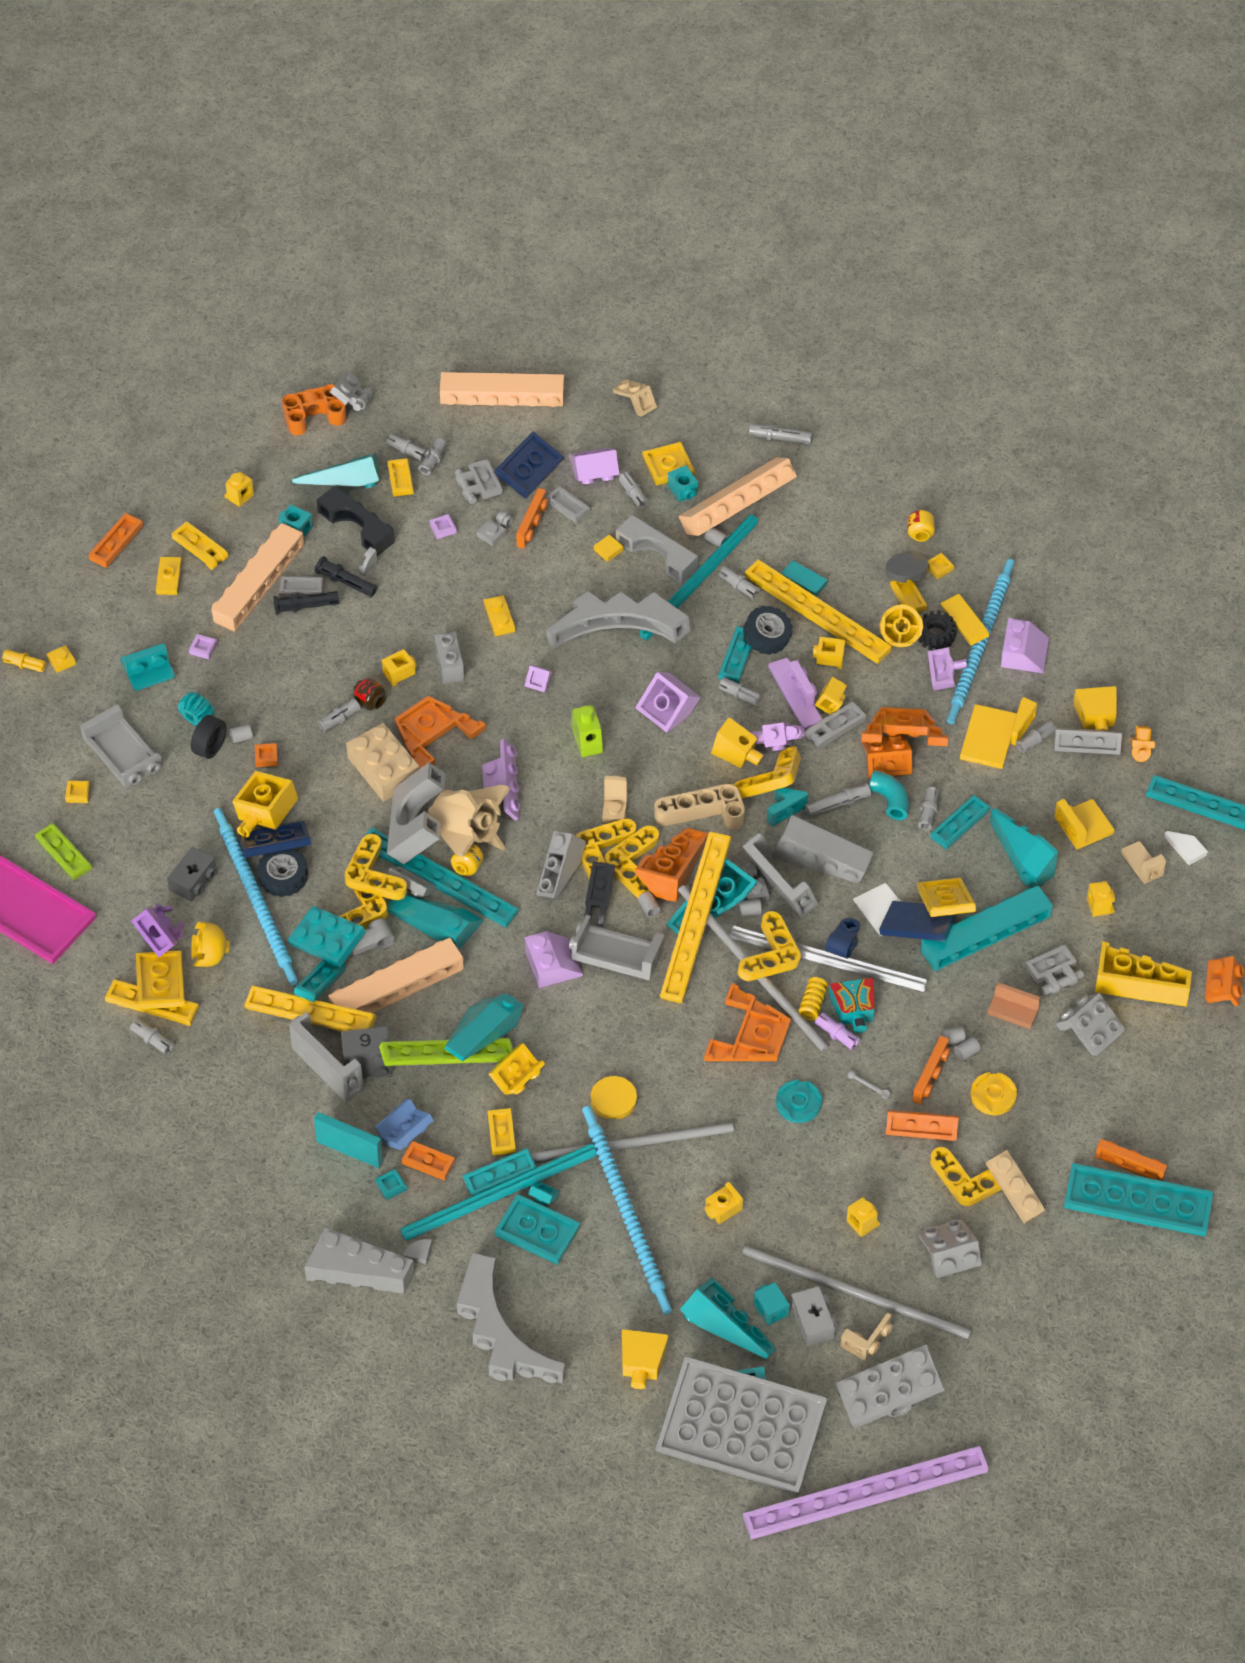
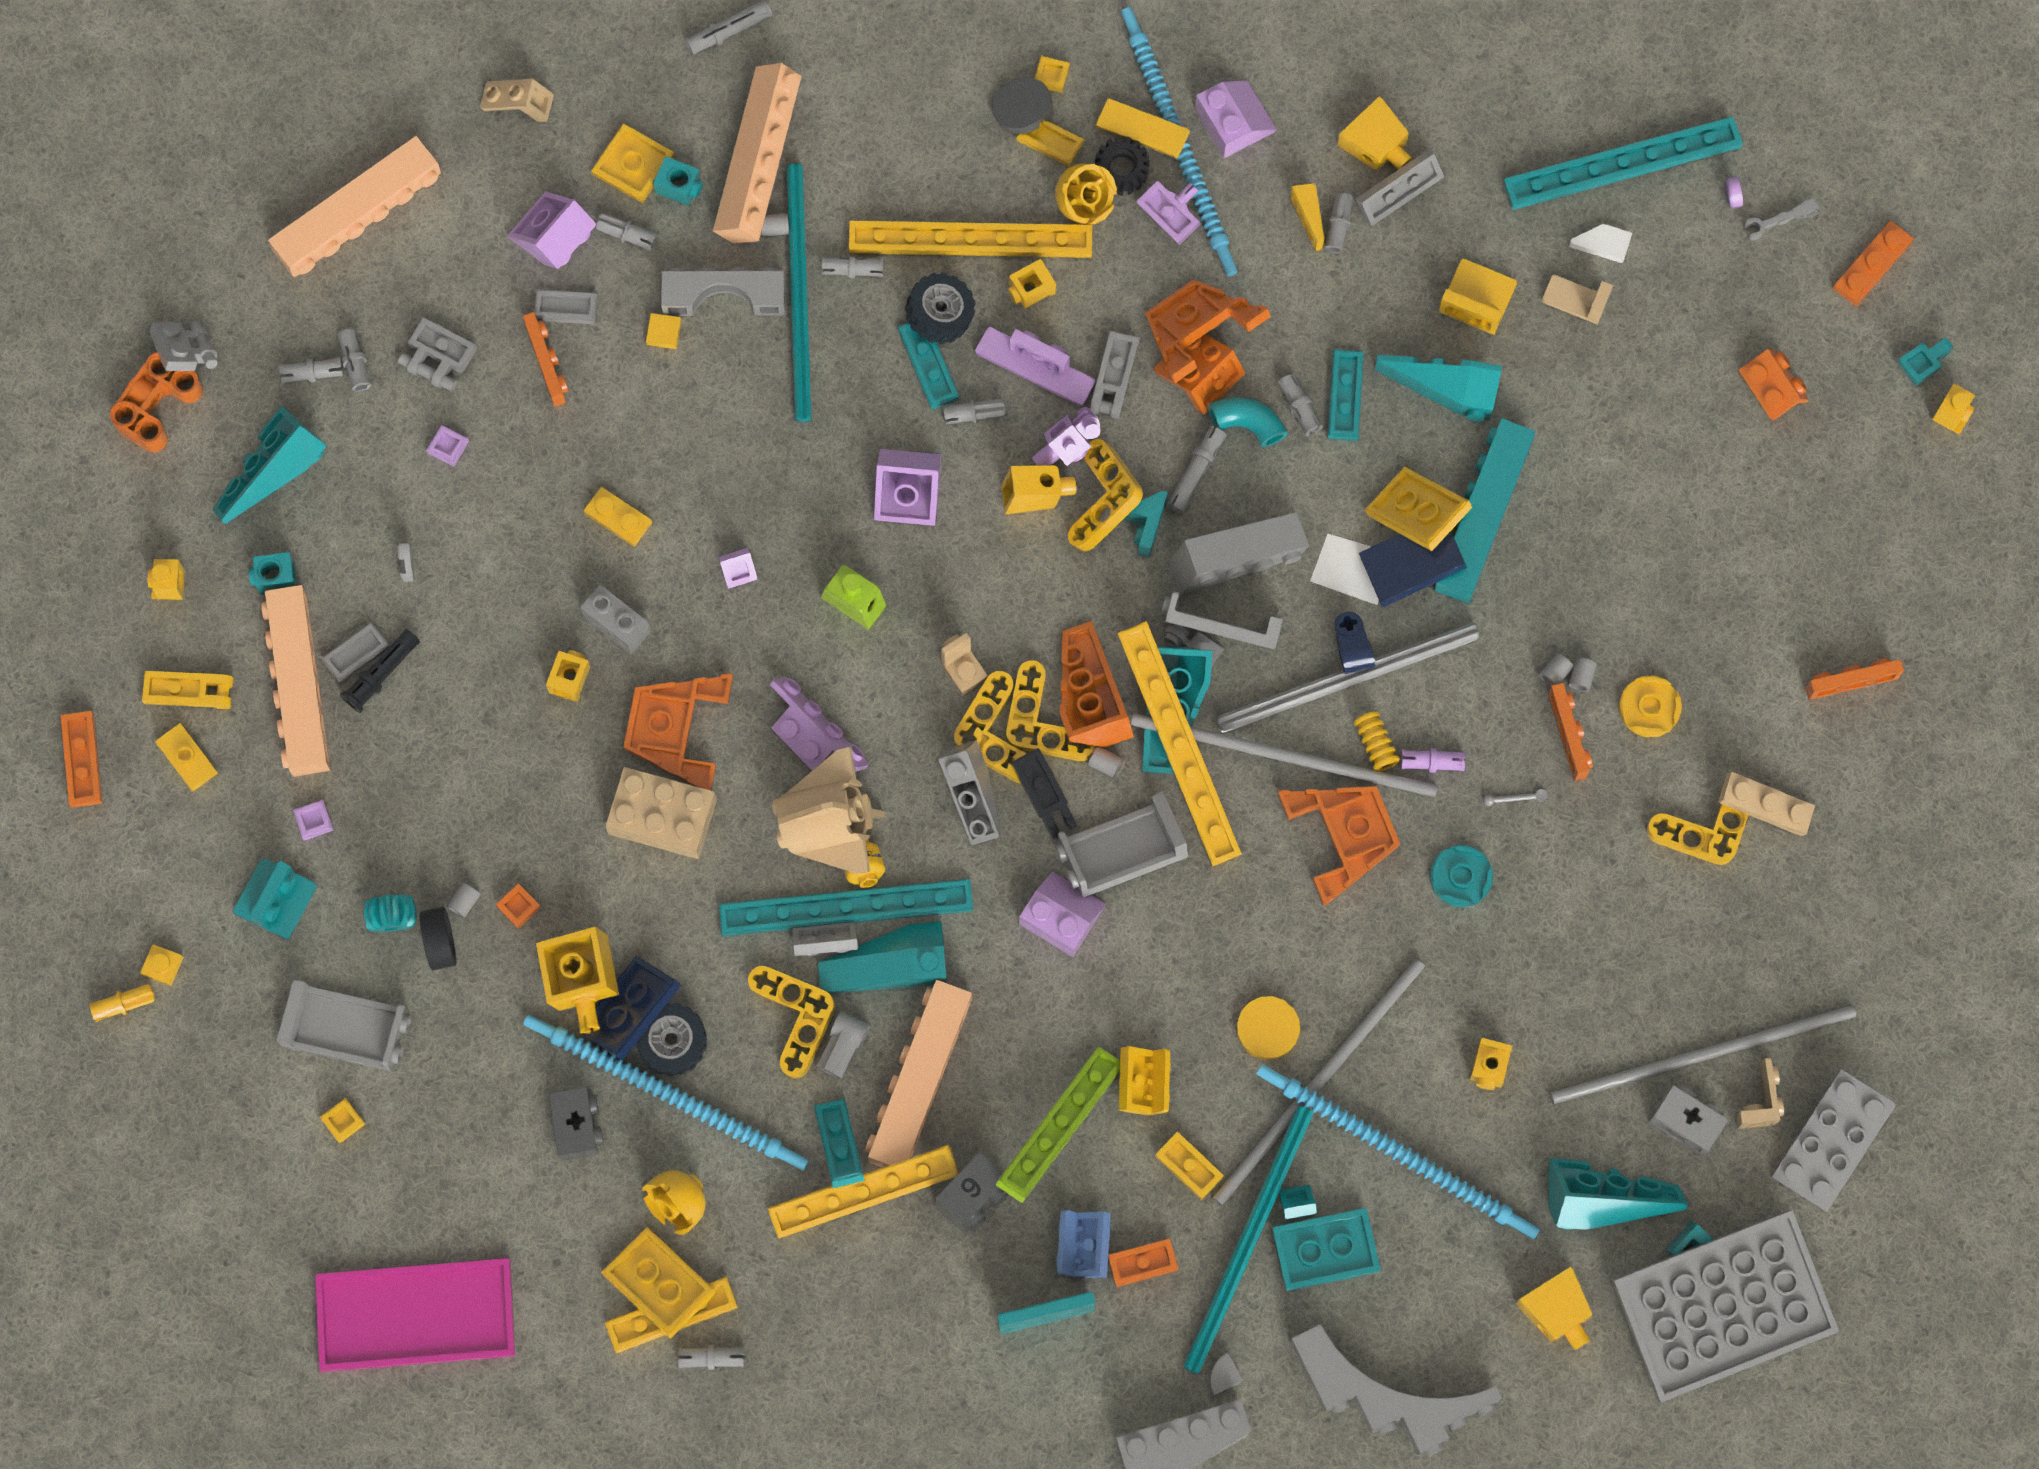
camera: 40 degrees left, 20 degrees up
lime tile [35,823,92,881] -> none
medium lavender piece [131,904,184,957] -> none
teal plate [287,906,366,967] -> none
light grey panel [289,1012,363,1102] -> none
black pin [315,556,377,598] -> none
black arch [317,486,395,556] -> none
light grey pin [317,698,361,733] -> none
yellow beam [344,834,407,900] -> none
dark brown head [354,678,386,710] -> none
teal tile [375,1169,407,1200] -> none
yellow plate [387,458,414,497] -> none
light grey arch [387,763,446,864] -> none
teal wedge [445,993,524,1061] -> none
teal tile [462,1148,536,1196] -> none
light grey plate [476,511,514,546] -> none
dark blue tile [494,431,565,499] -> none
light grey arch [546,591,691,649] -> none
tan beam [654,784,745,830] -> none
yellow beam [737,911,801,981] -> none
light grey hinge [739,899,762,917] -> none
lavender plate [743,1446,989,1540] -> none
teal brick [753,1282,790,1326] -> none
teal tile [781,560,827,596] -> none
yellow brick [815,676,847,715] -> none
torso [829,978,874,1033] -> none
yellow brick [847,1197,880,1237] -> none
orange plate [886,1110,959,1141] -> none
yellow head [907,510,935,542] -> none
light grey bracket [918,1220,982,1278] -> none
yellow tile [960,704,1017,769] -> none
nougat panel [987,983,1041,1029] -> none
light grey plate [1025,945,1084,996] -> none
light grey bracket [1056,993,1124,1056] -> none
teal plate [1063,1163,1214,1237] -> none
yellow brick [1087,881,1115,917] -> none
yellow wedge [1095,941,1192,1007] -> none
light orange hips [1129,725,1155,762] -> none

